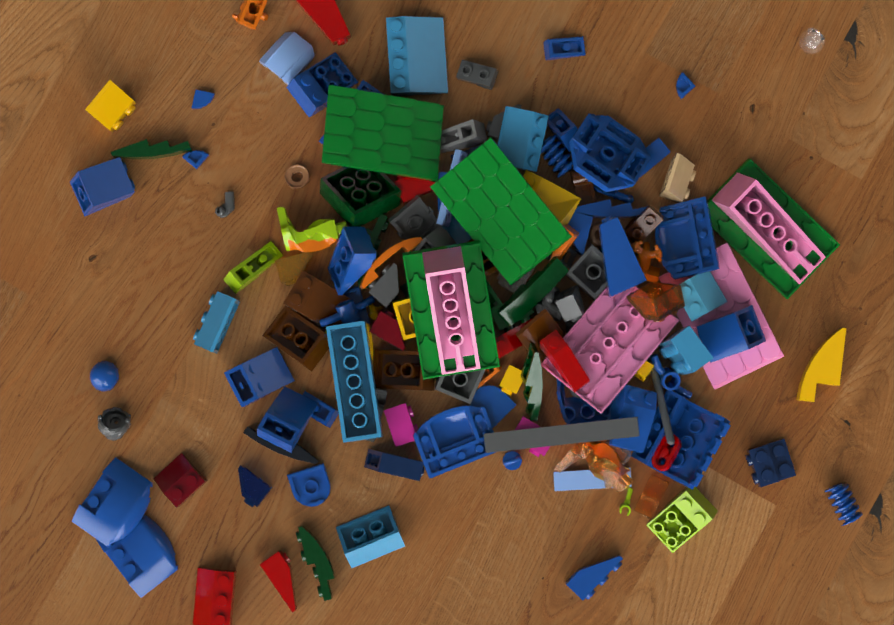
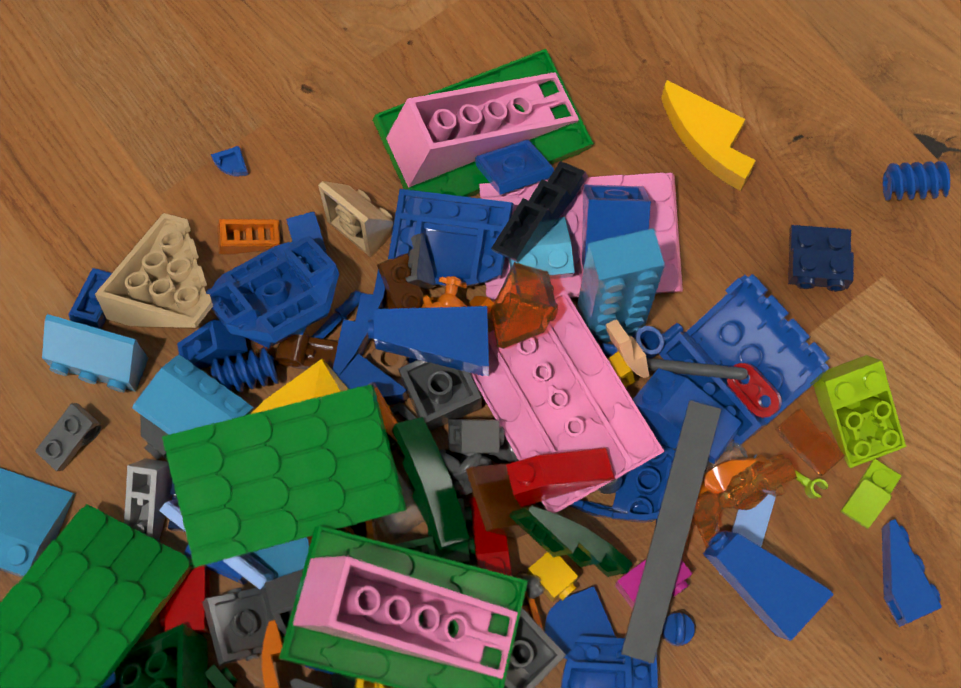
camera: 70 degrees left, 15 degrees down
none -> dark azure slope [42,314,149,393]
none -> tan slope [95,213,213,328]
none -> orange slope [217,219,281,254]
none -> dark grey tile [406,233,437,289]
none -> blue tile [475,139,554,195]
none -> black slope [491,161,588,262]
none -> dark grey arm [514,571,544,599]
none -> light nougat slope [605,319,649,378]
none -> blue slope [702,531,834,641]
none -> lime slope [840,458,901,529]

